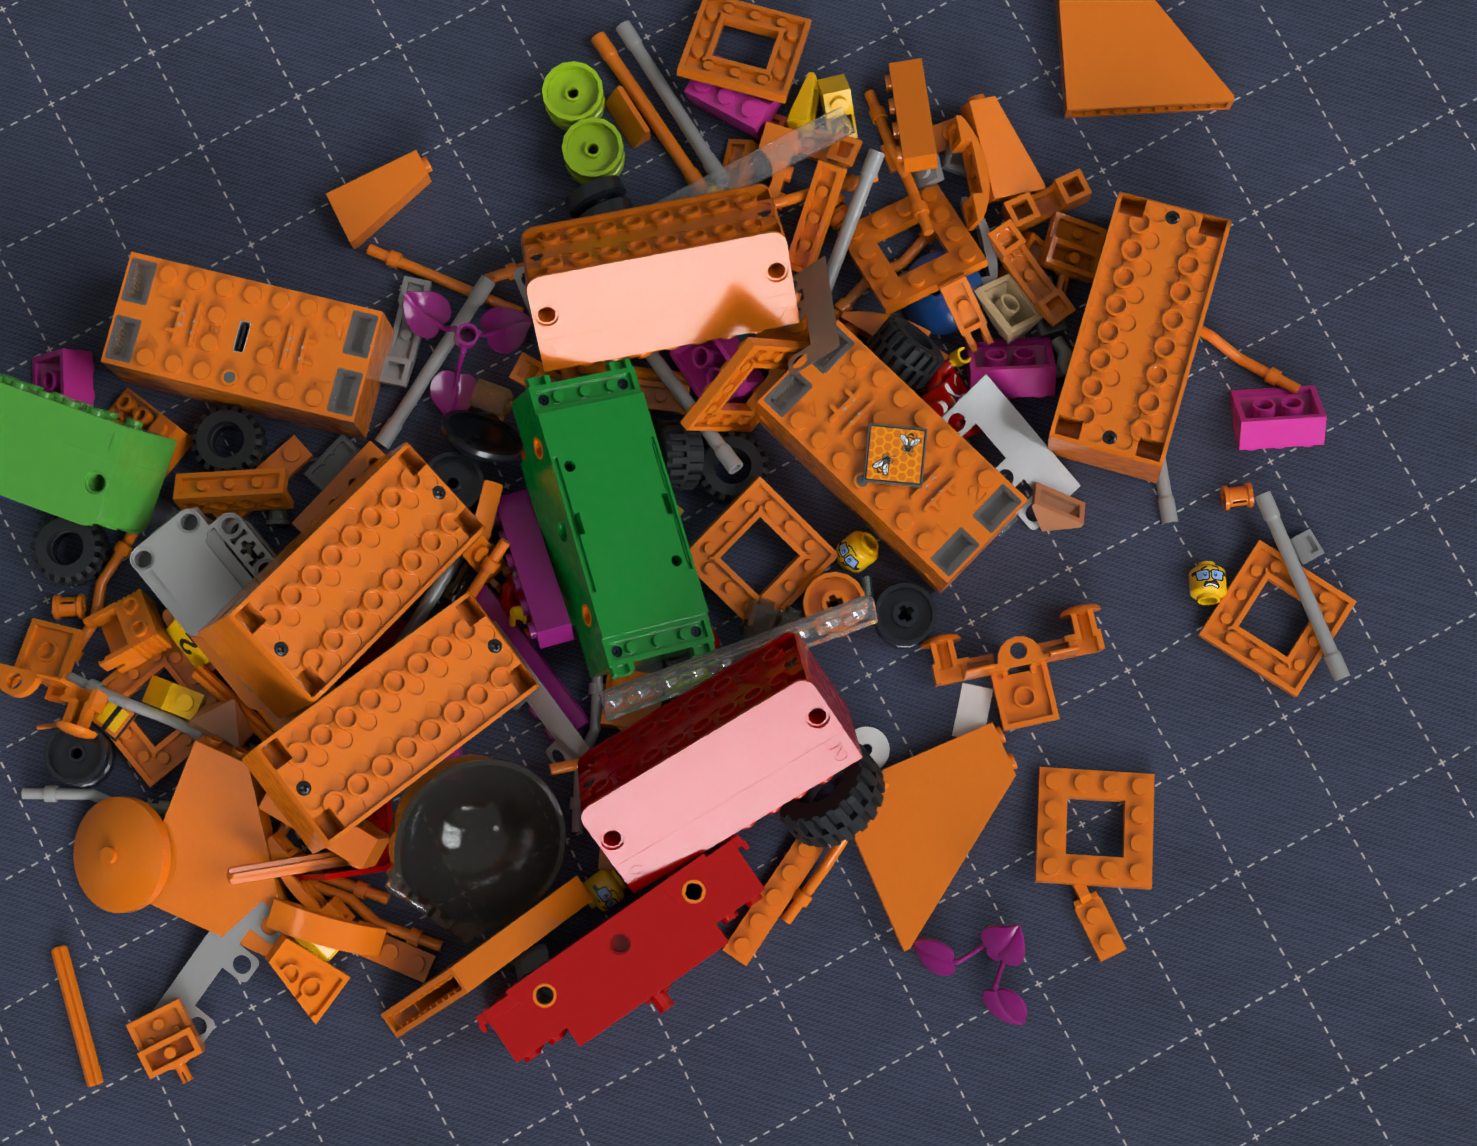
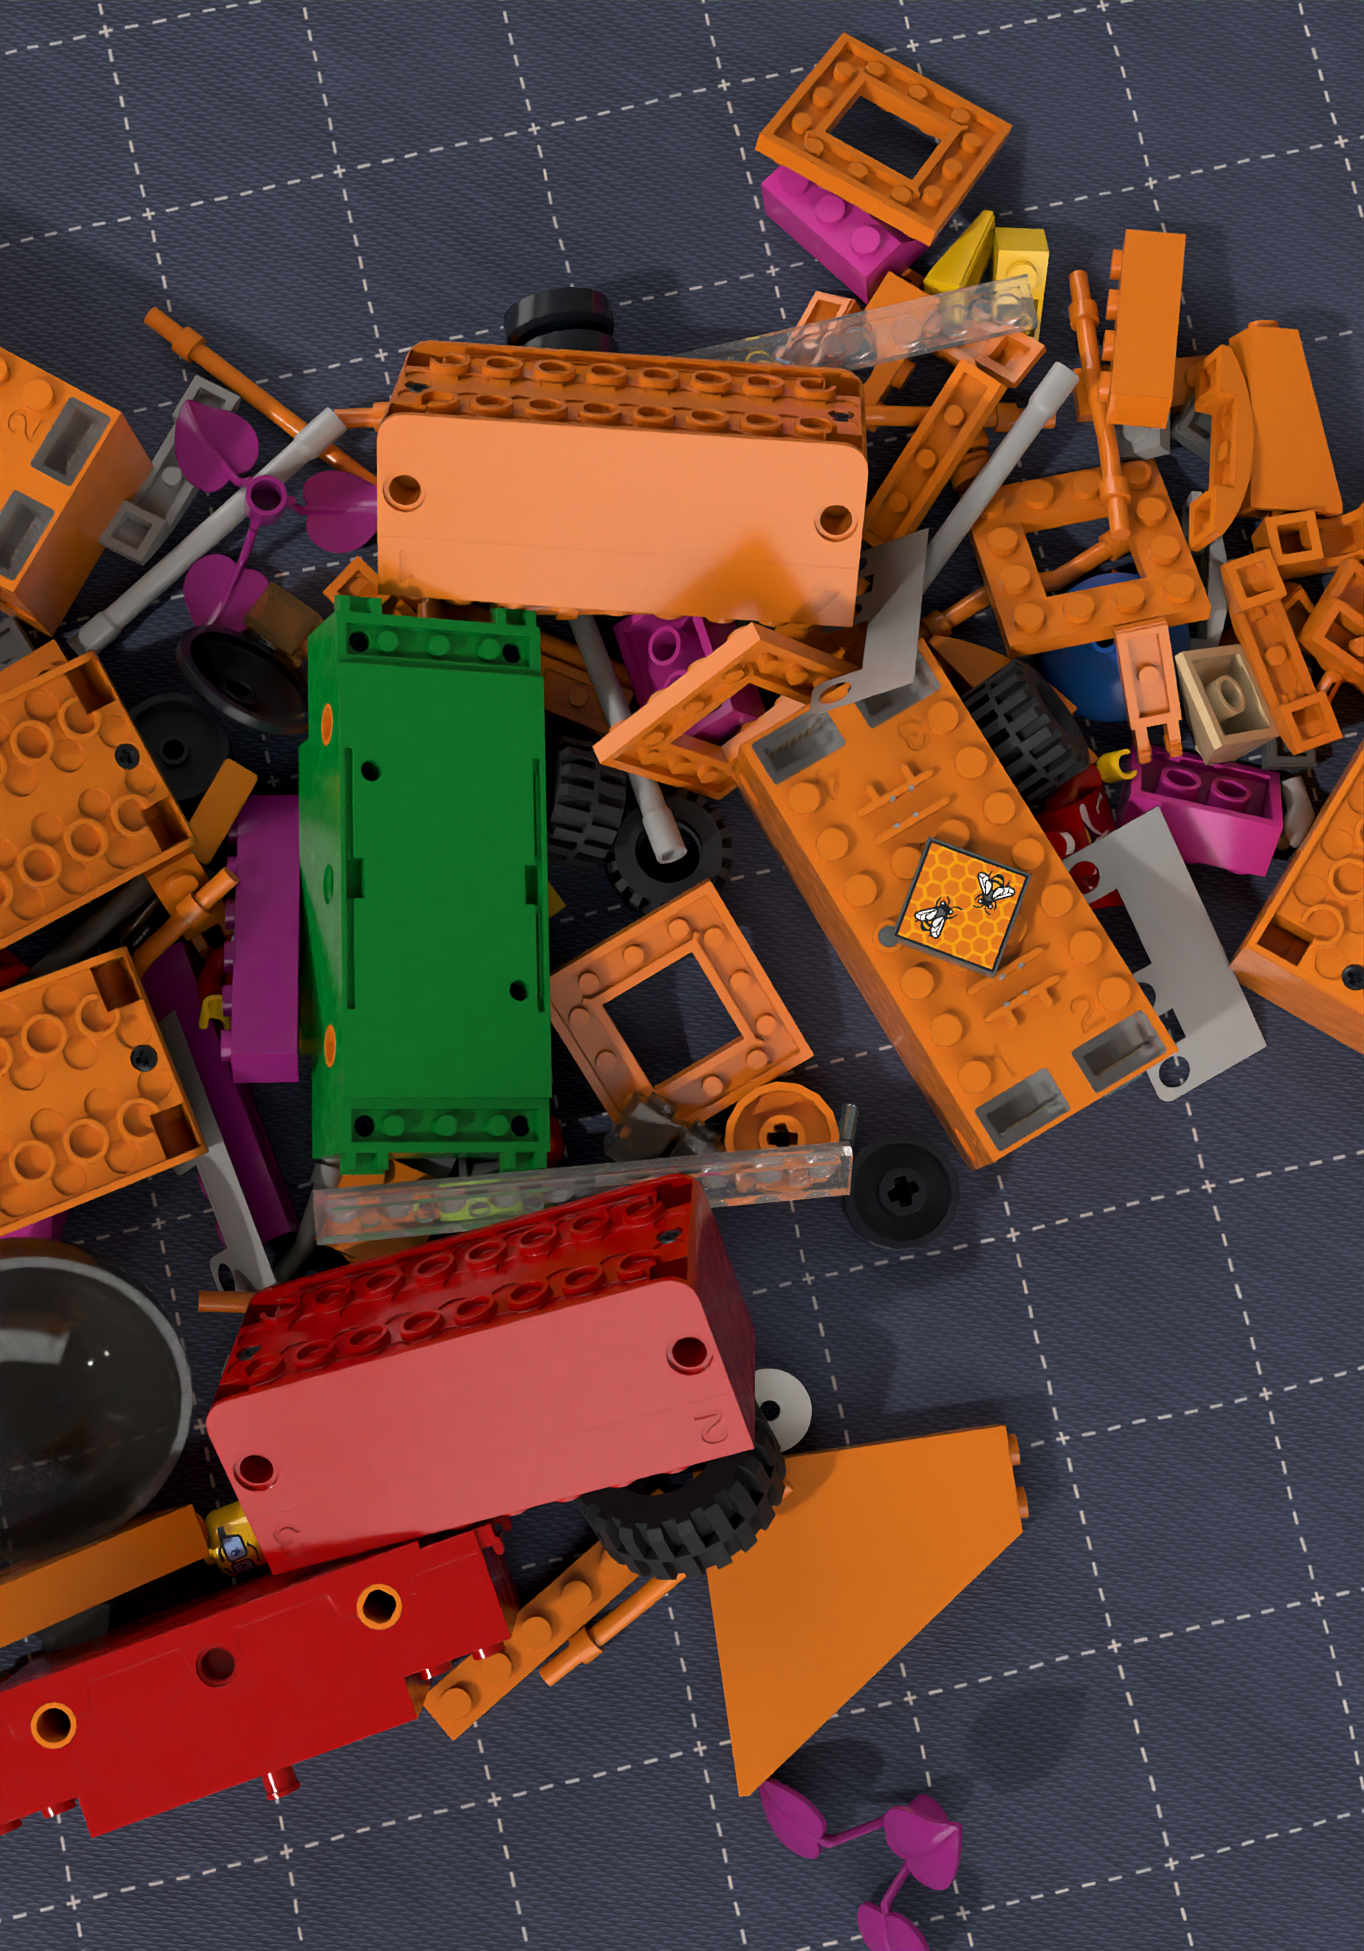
camera: 10 degrees right, 0 degrees up
orange slope [326,150,433,249] -> none
lime wheel [542,61,606,131] -> none
lime wheel [562,117,625,185] -> none
orange piece [591,31,709,195] -> none
orange slope [605,85,651,148] -> none
light grey piece [616,20,730,186] -> none
yellow head [836,531,879,573] -> none
orange piece [920,603,1105,732] -> none
white sticker [952,683,993,737] -> none
nougat slope [1032,482,1085,532] -> none
orange plate [1035,767,1155,890] -> none
orange hinge [1072,885,1126,962] -> none

